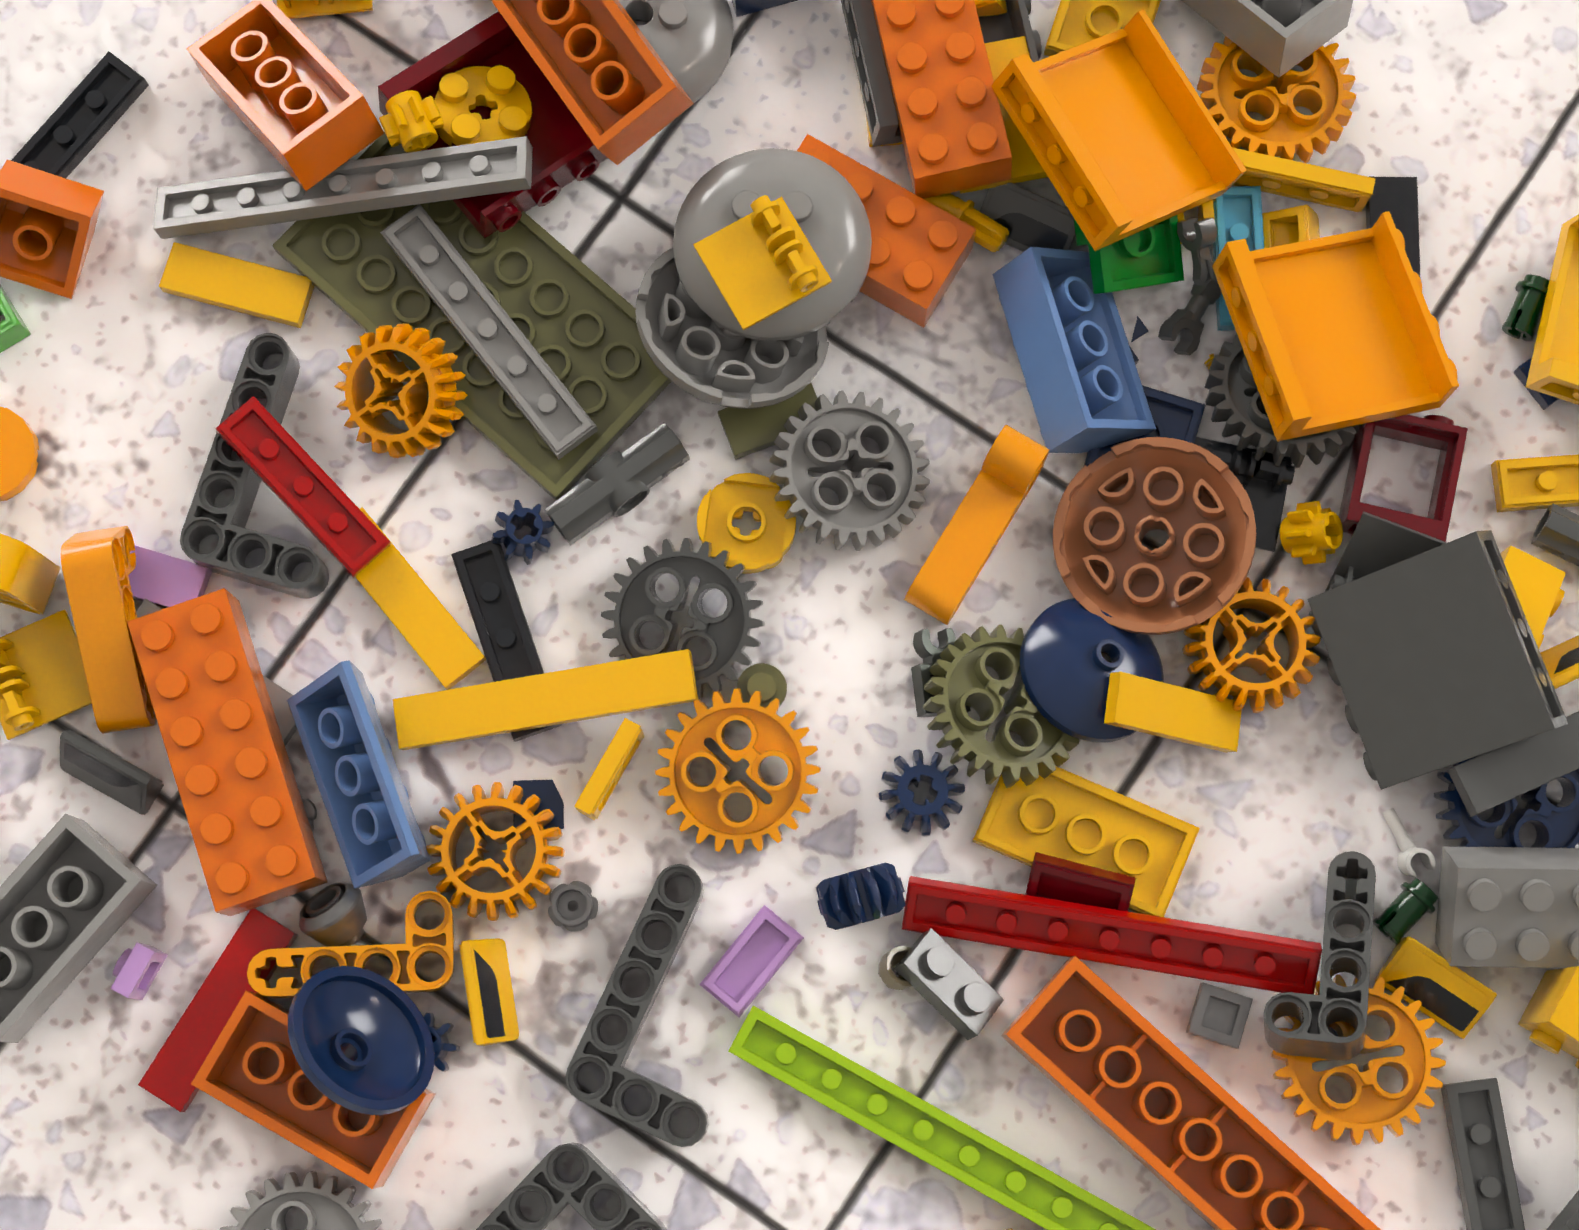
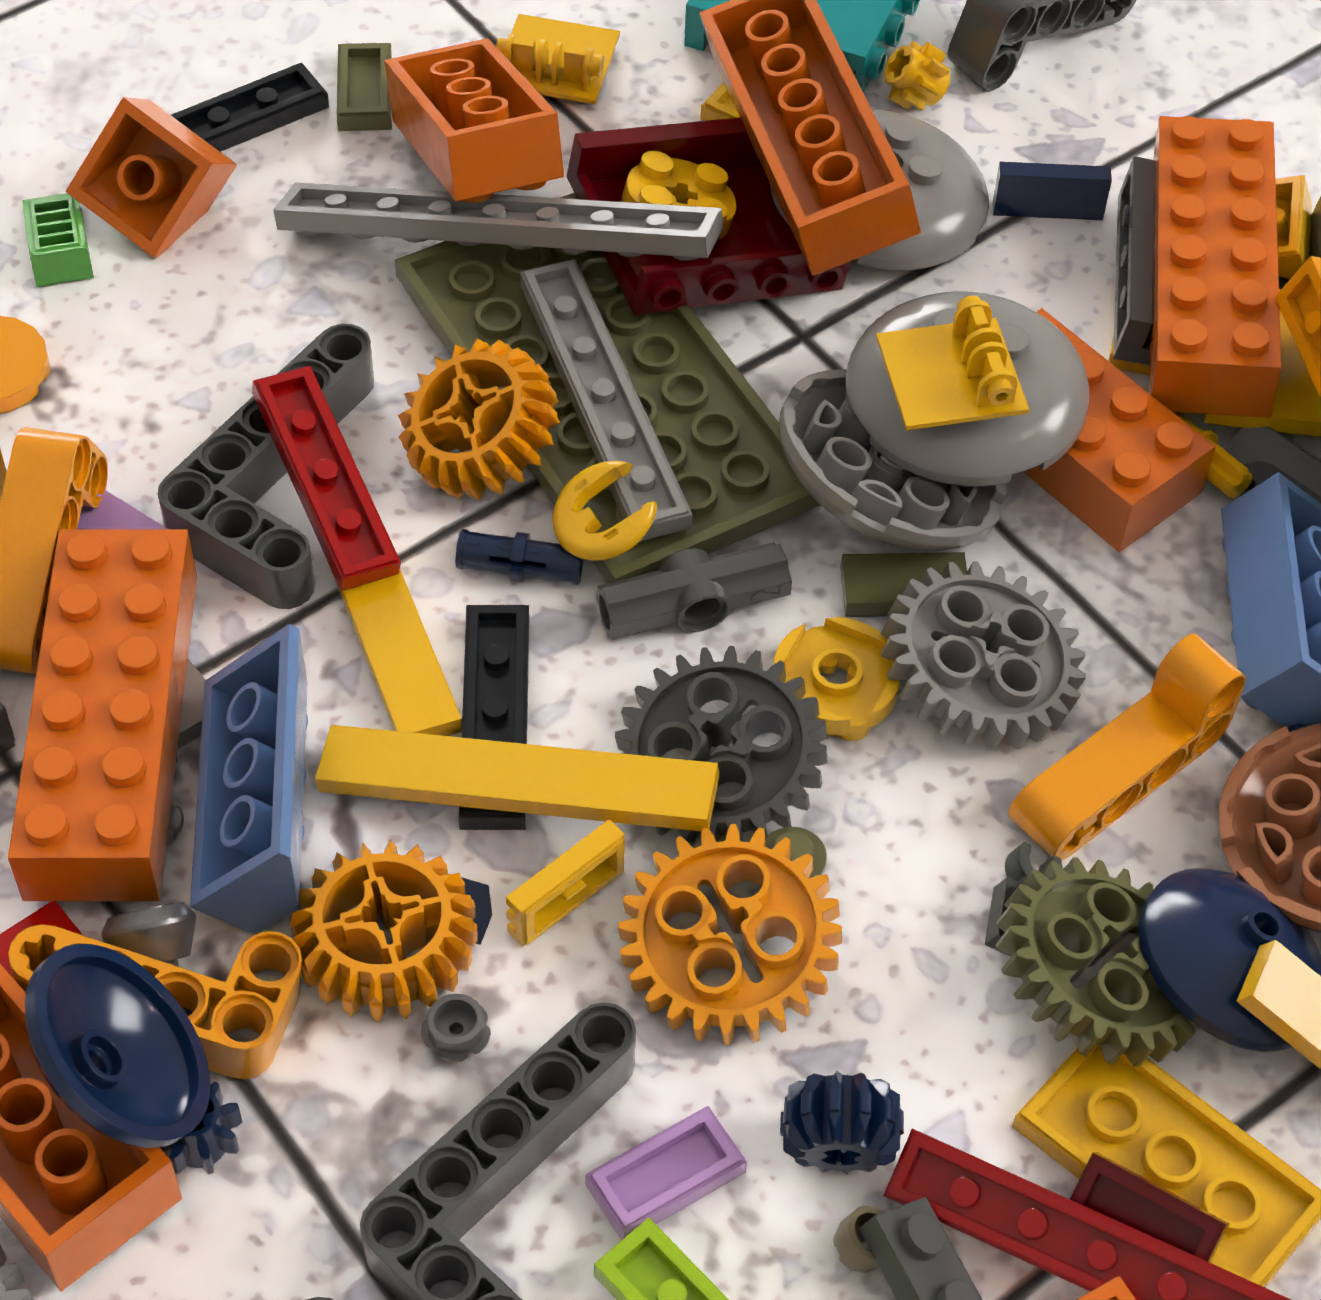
camera: 15 degrees right, 25 degrees down
yellow tile [159,242,315,328] -> none
yellow gear [379,90,444,153] -> none
yellow slope [459,938,519,1046] -> none
dark blue gear [491,500,554,565] -> none
dark blue gear [878,749,965,837] -> none
none -> olive tile [337,43,392,131]
none -> dark blue pin [455,529,584,585]
none -> yellow head [552,461,657,561]

